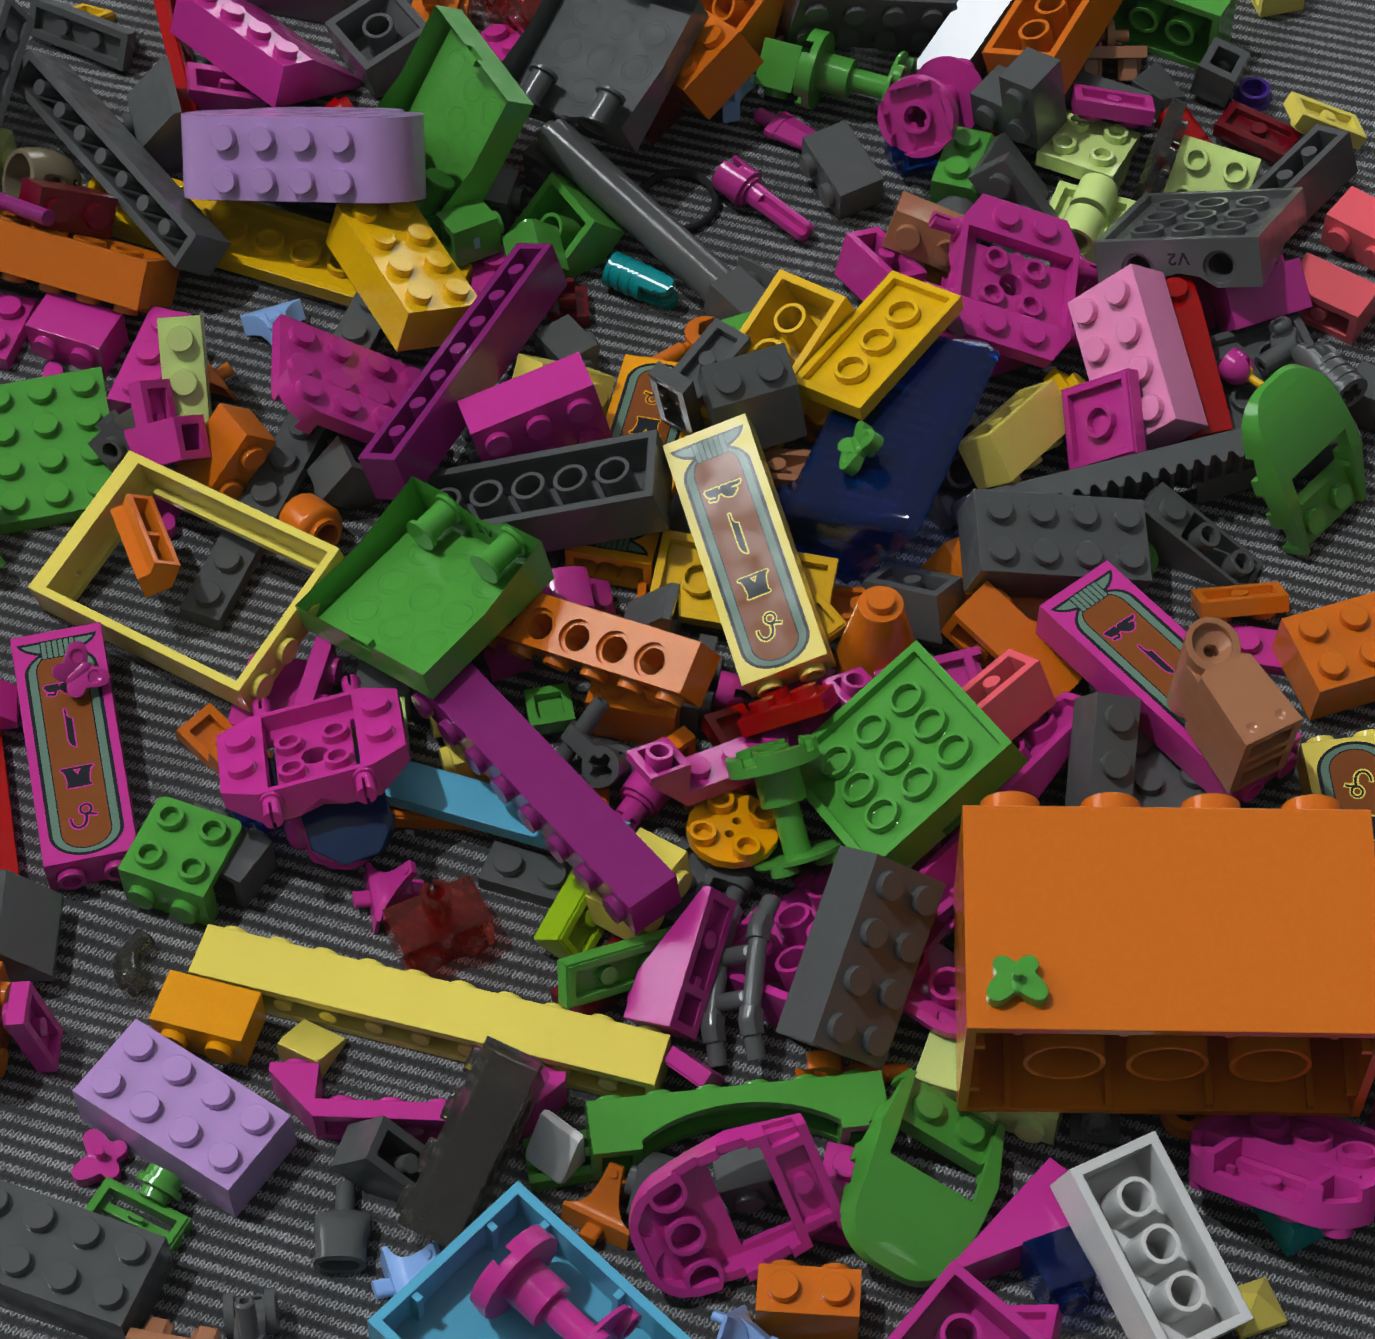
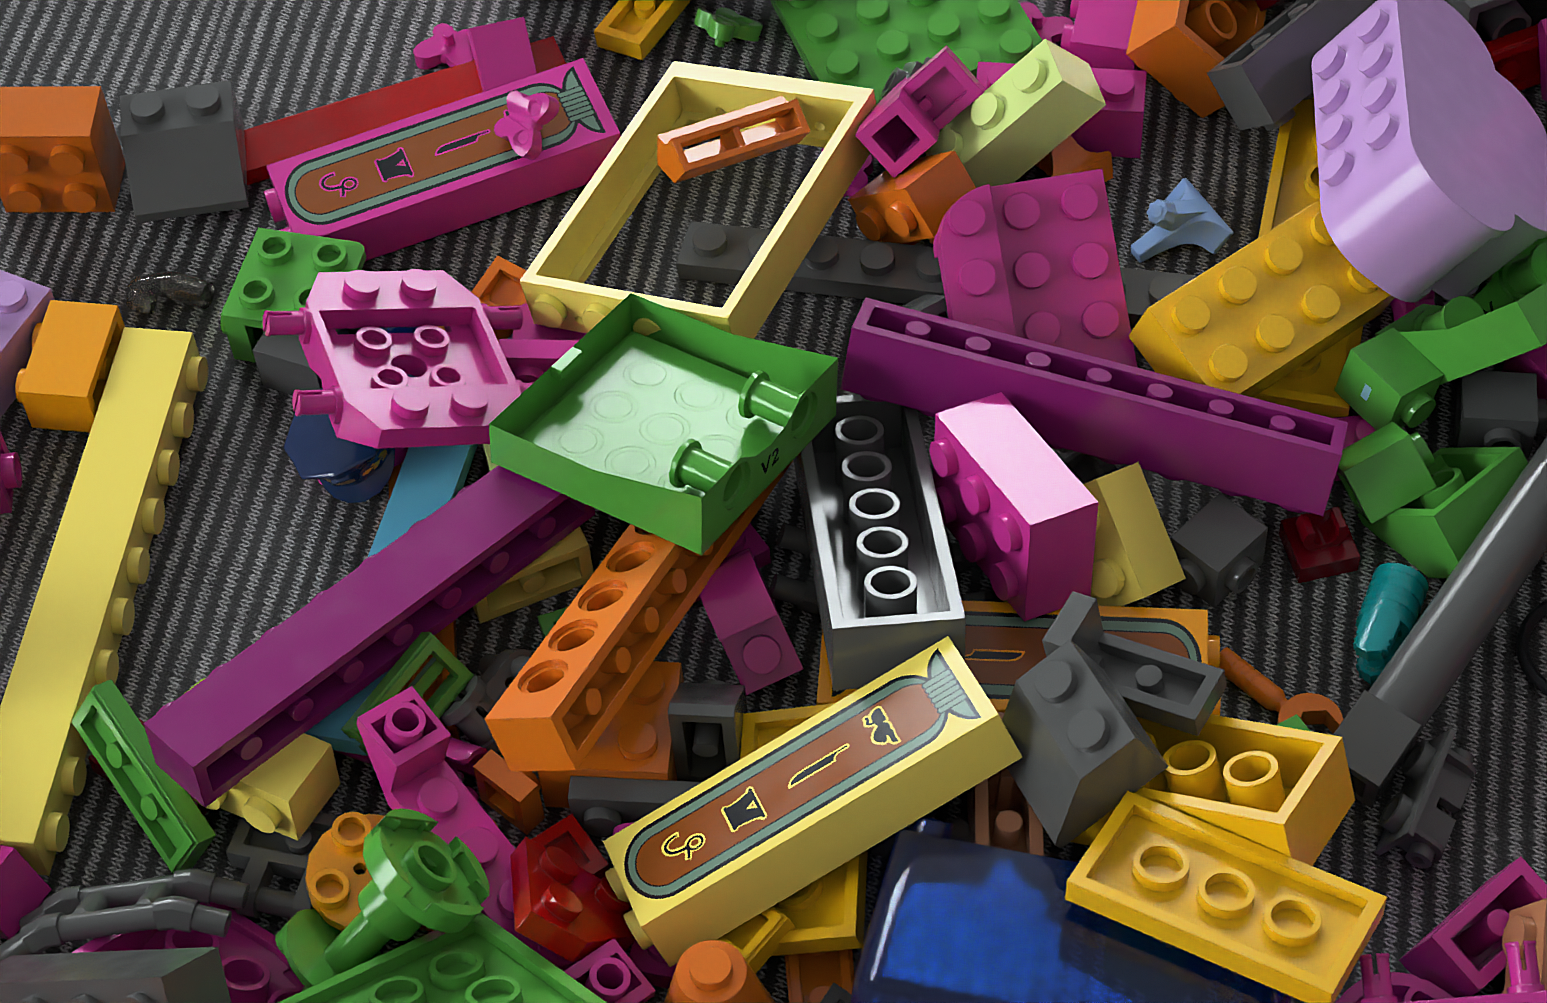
camera: 85 degrees right, 0 degrees up
dark pink plate [2,981,64,1074] -> none
light yellow slope [277,1019,347,1078] -> none
orange head [278,493,343,546] -> none
dark pink piece [352,860,426,935] -> none
clear red brick [382,875,495,974] -> none
dark pink slope [623,886,737,1040] -> none
bright green piece [837,421,884,476] -> none
none -> bright green tile [341,632,474,755]

